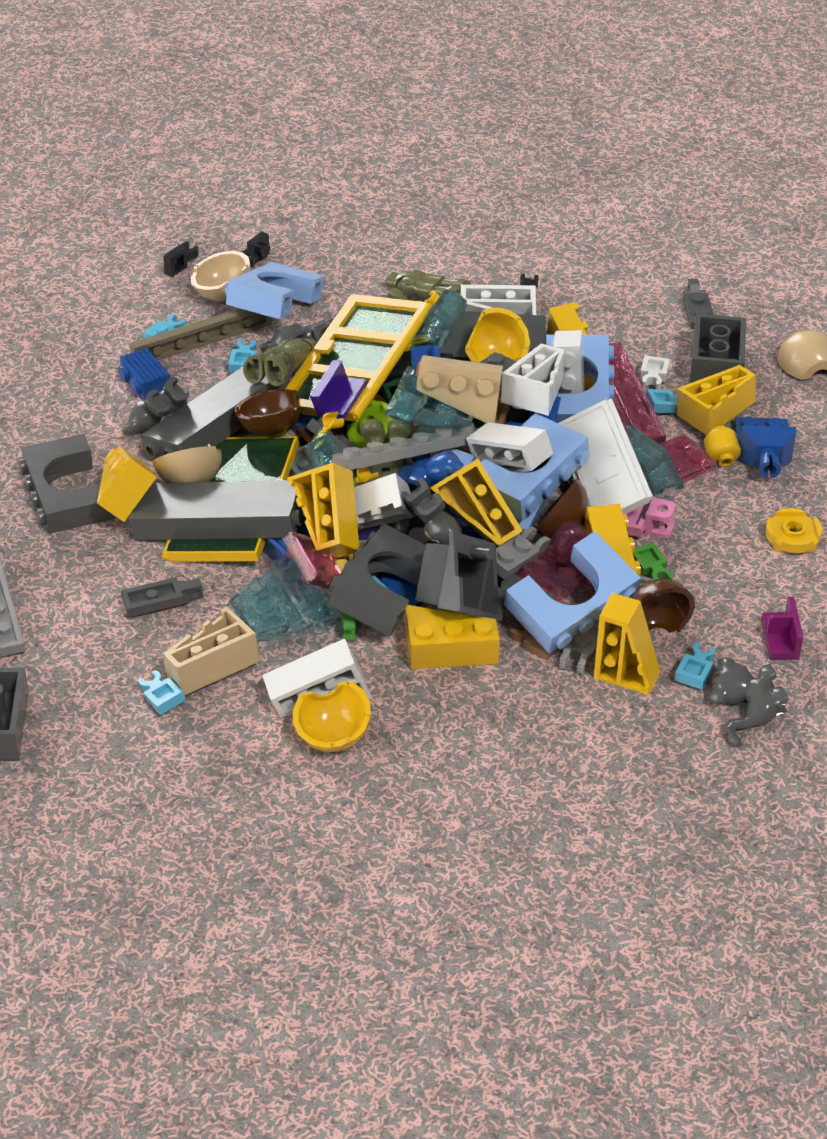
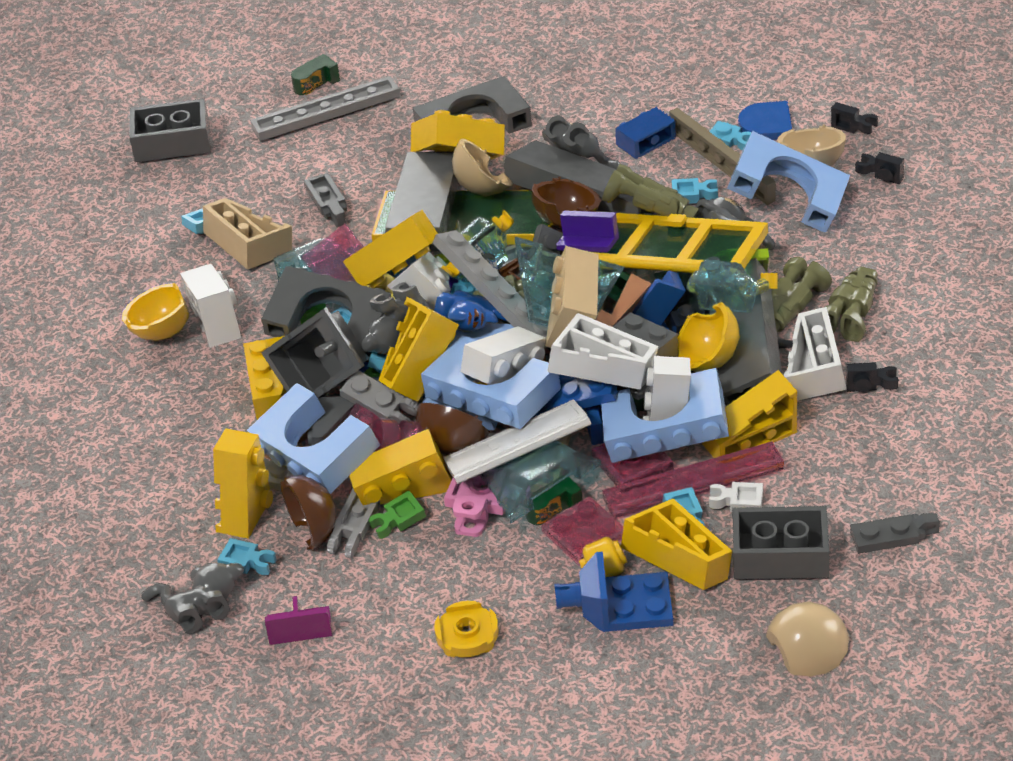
camera: 90 degrees right, 0 degrees up
none -> blue tile [738,101,792,140]

